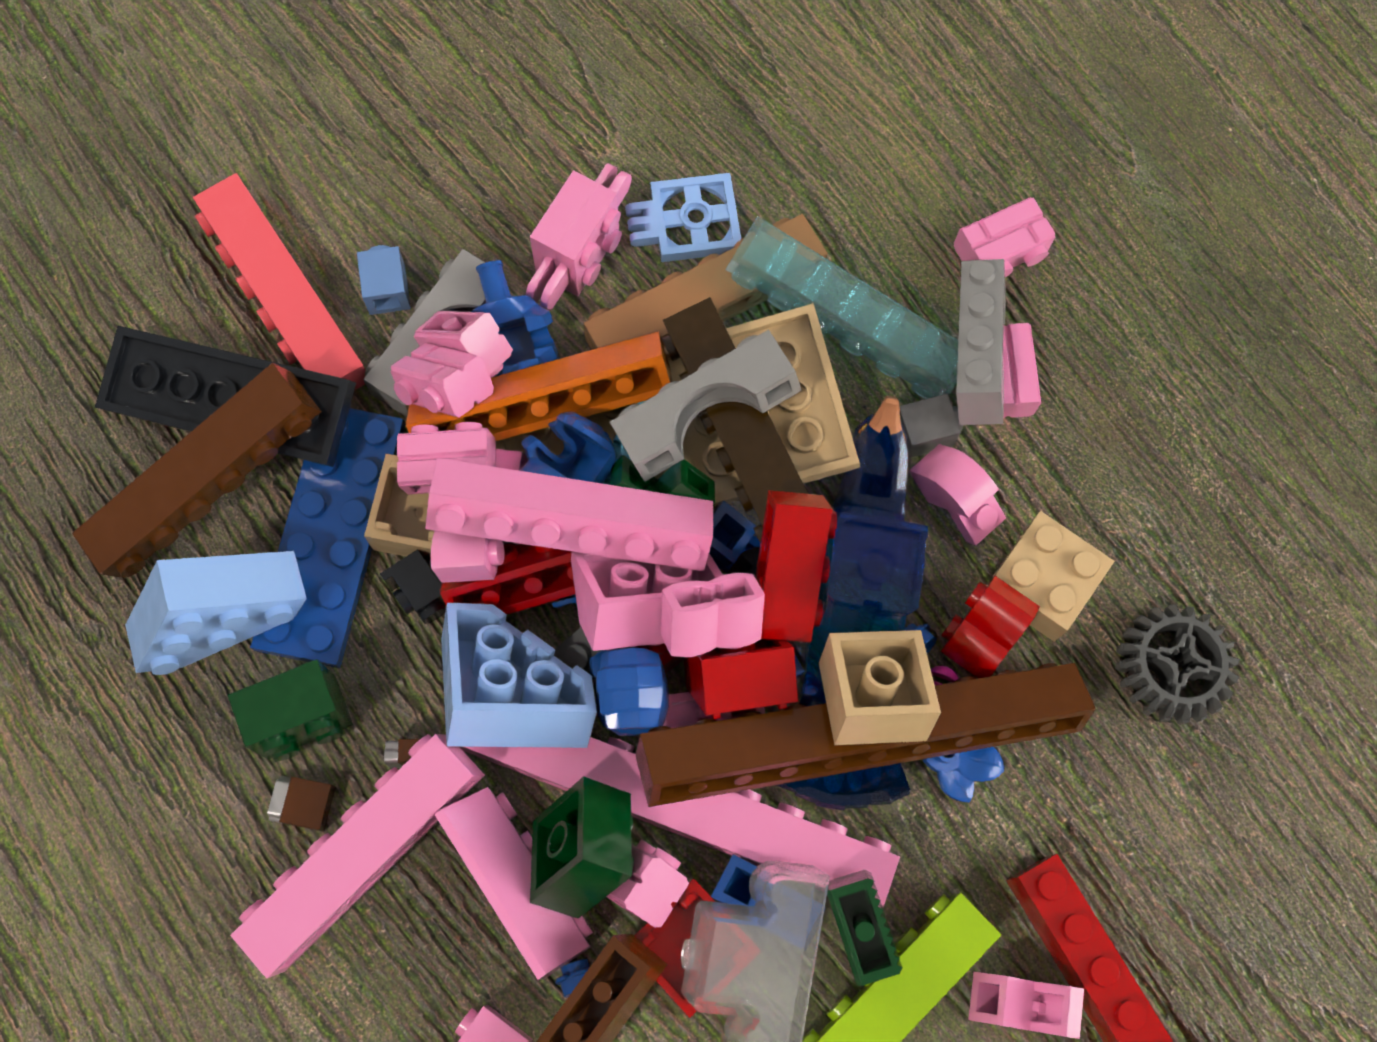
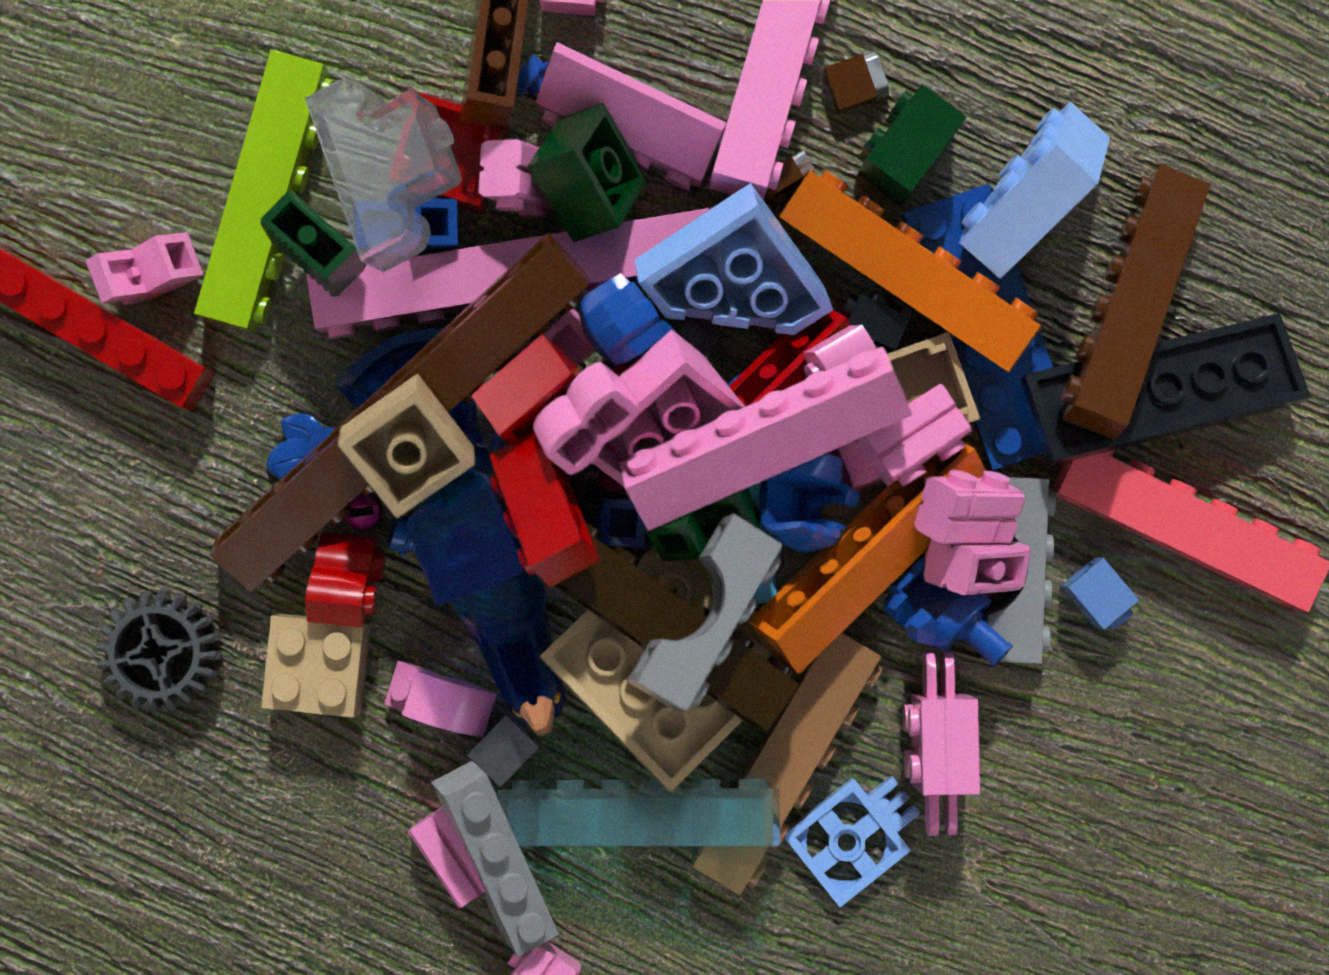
camera: 150 degrees right, 15 degrees up
none -> orange brick [779,170,1042,372]

